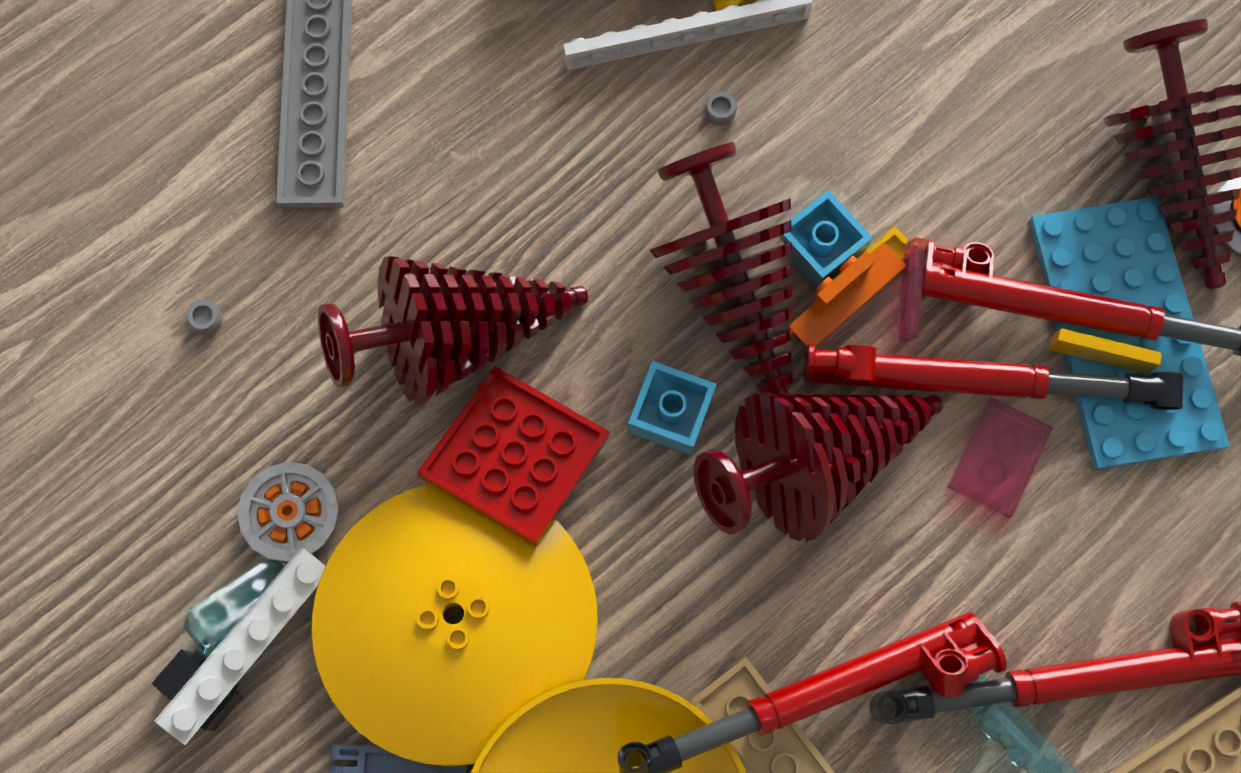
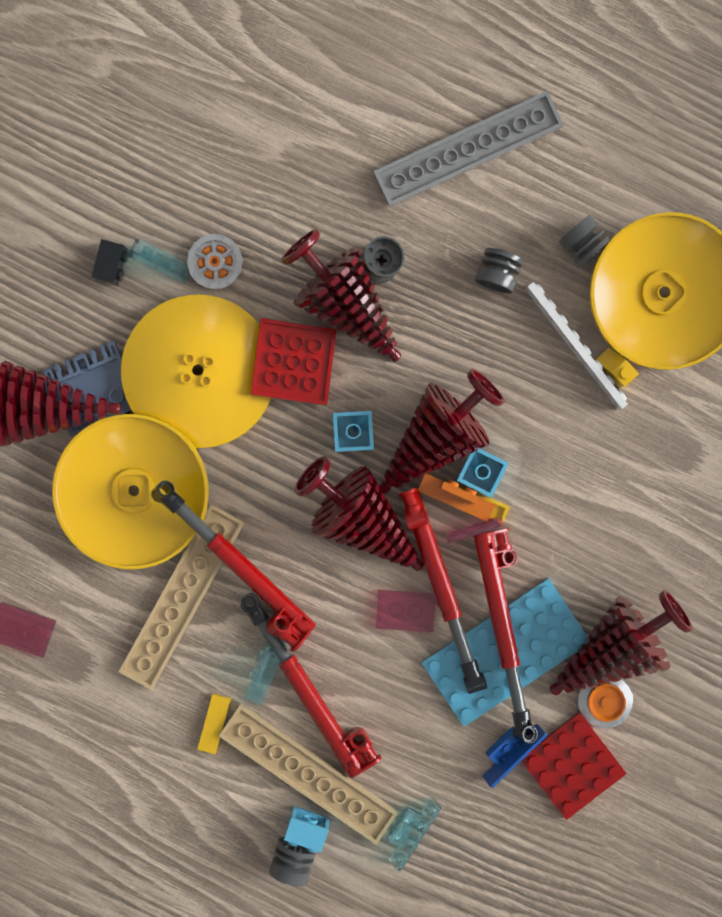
camera: 65 degrees right, 15 degrees up
white plate [154,548,326,745] -> none
light grey tile [186,300,223,335] -> none
light grey tile [704,92,737,126] -> none
yellow tile [1048,328,1162,374] -> none
none -> dark grey wheel [360,236,405,284]
none -> dark grey wheel [474,248,524,294]

